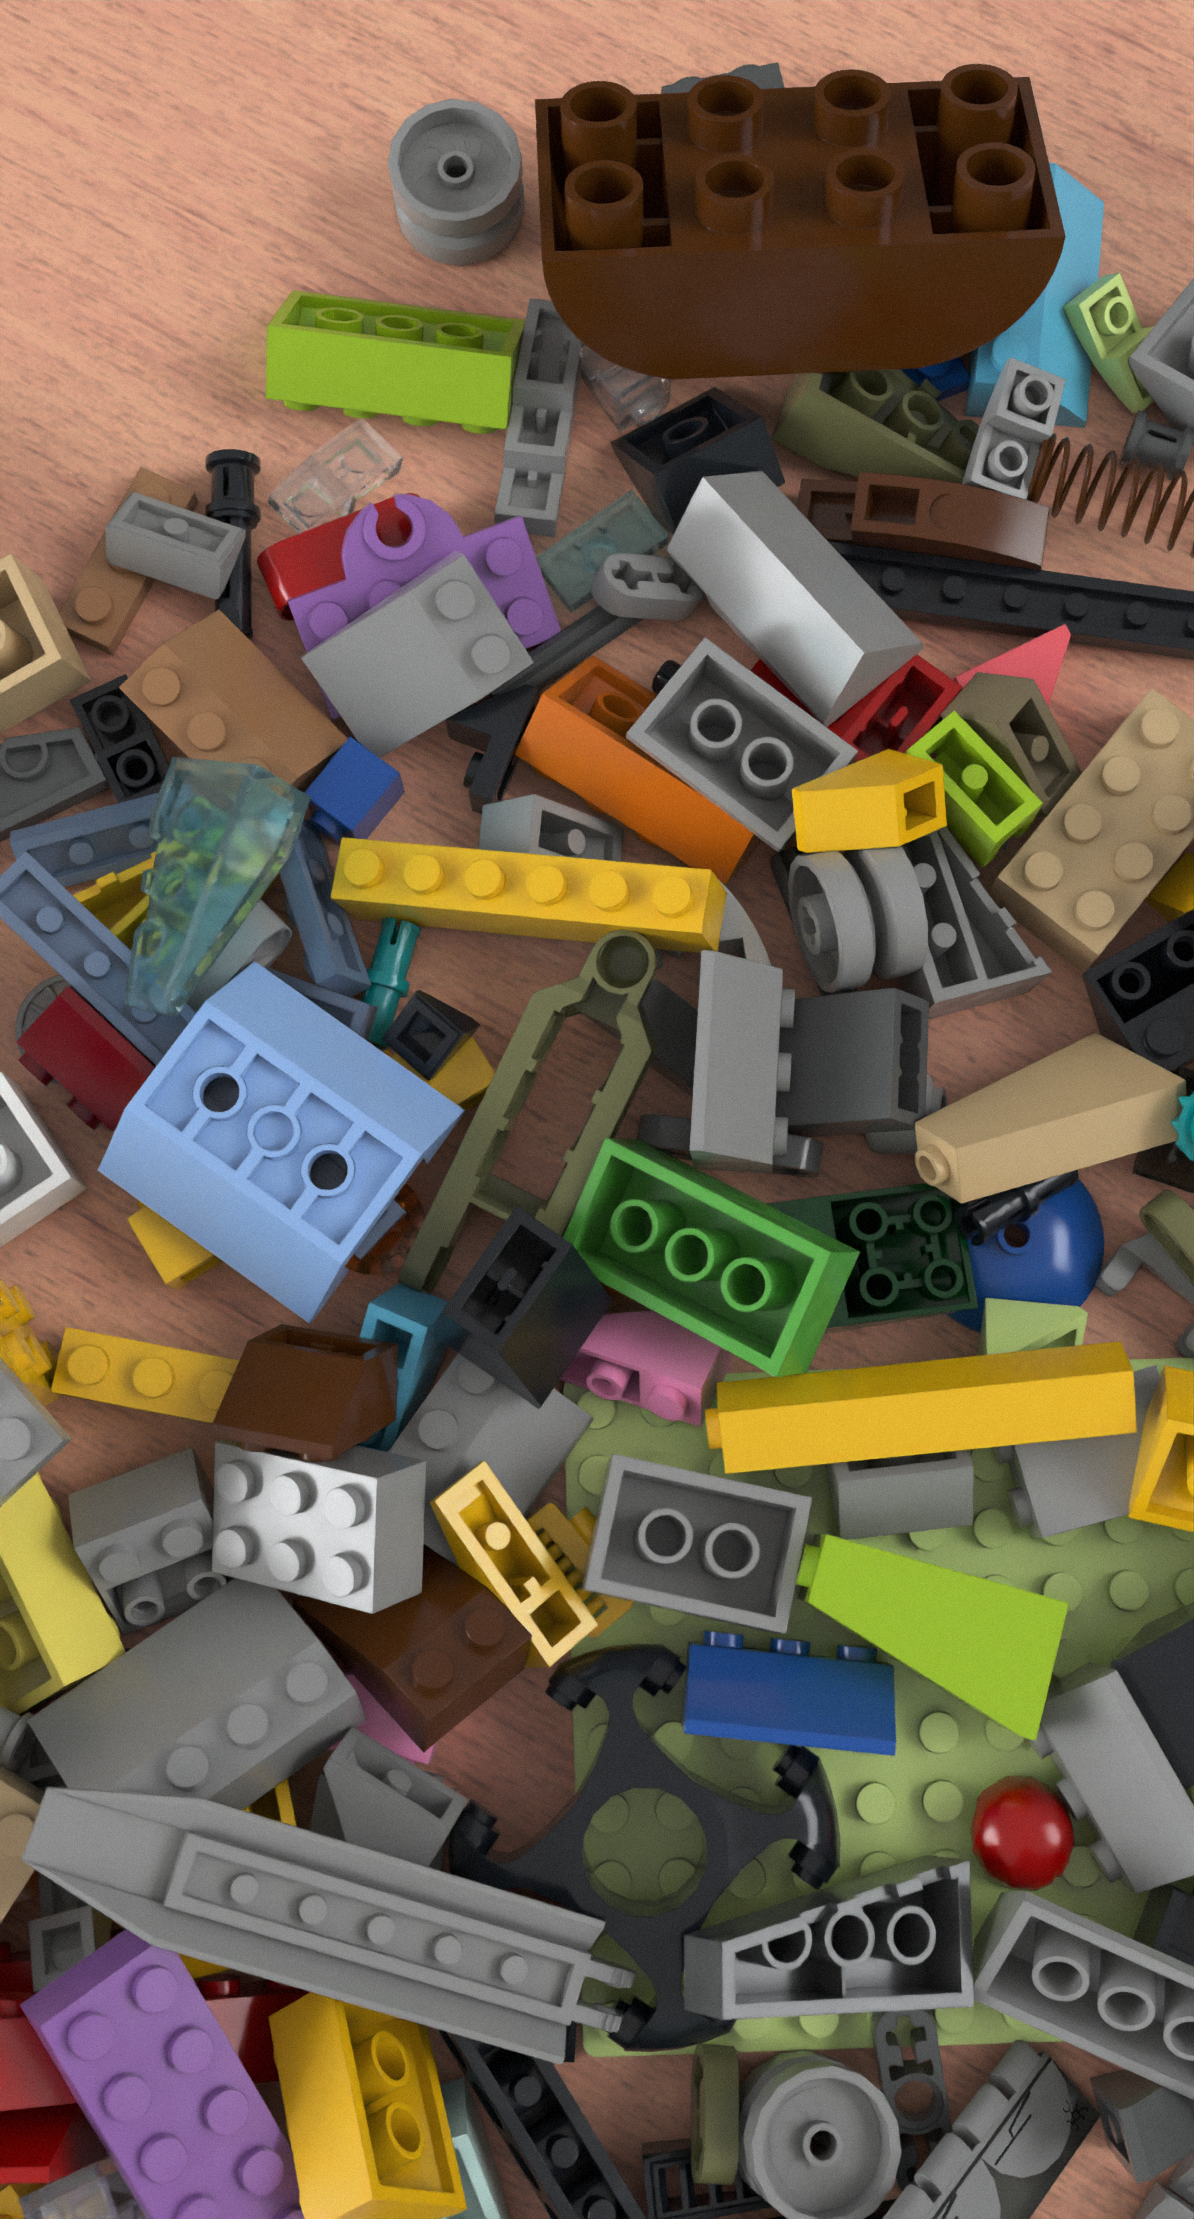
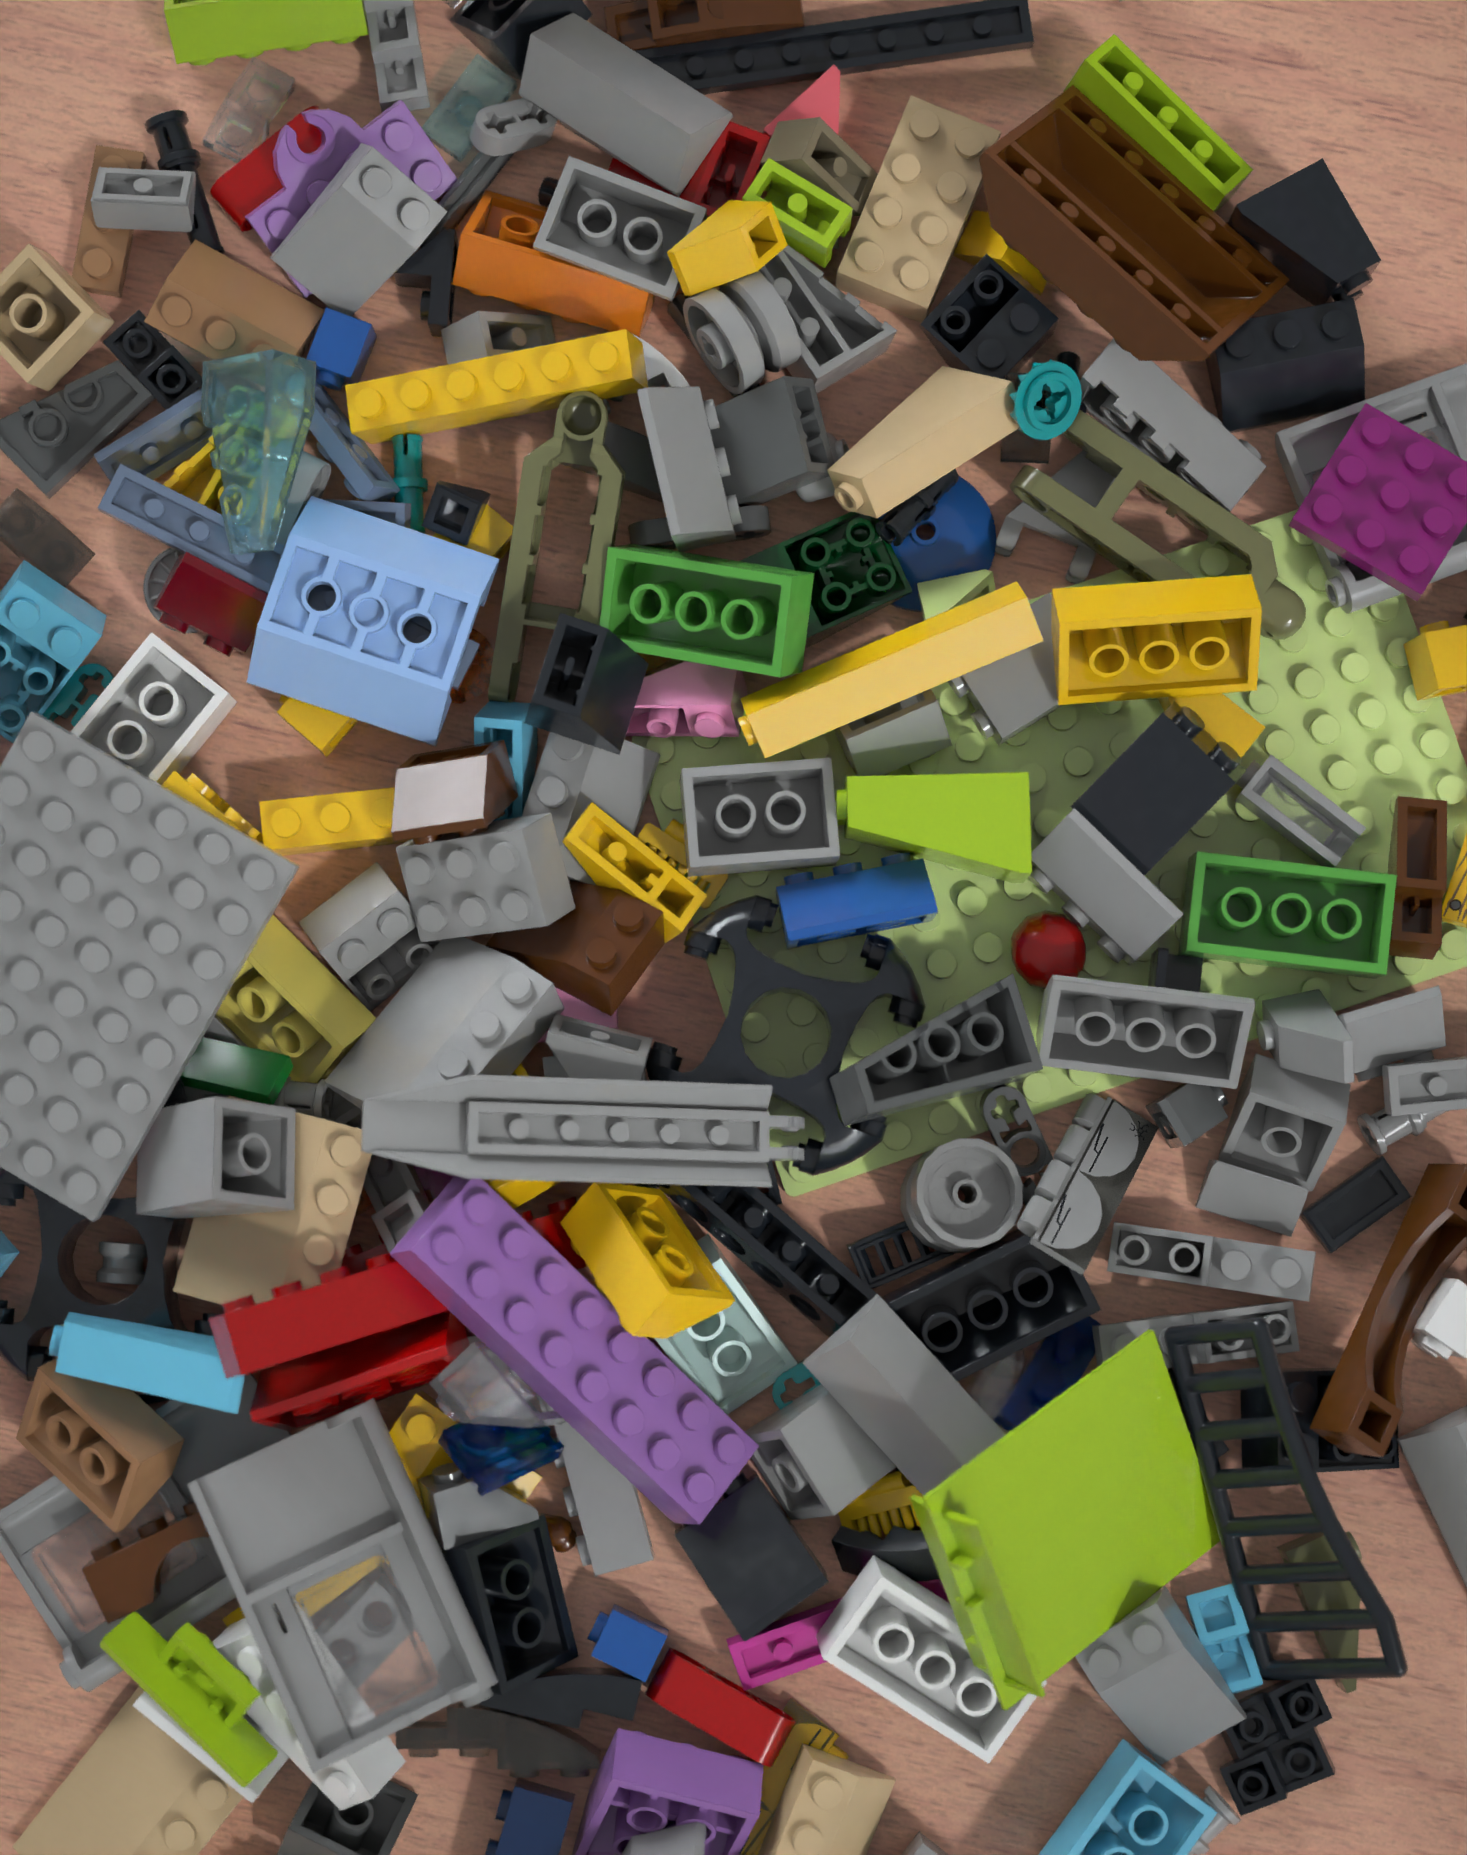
camera: 20 degrees left, 5 degrees up
olive beam [691,2043,739,2185] -> none

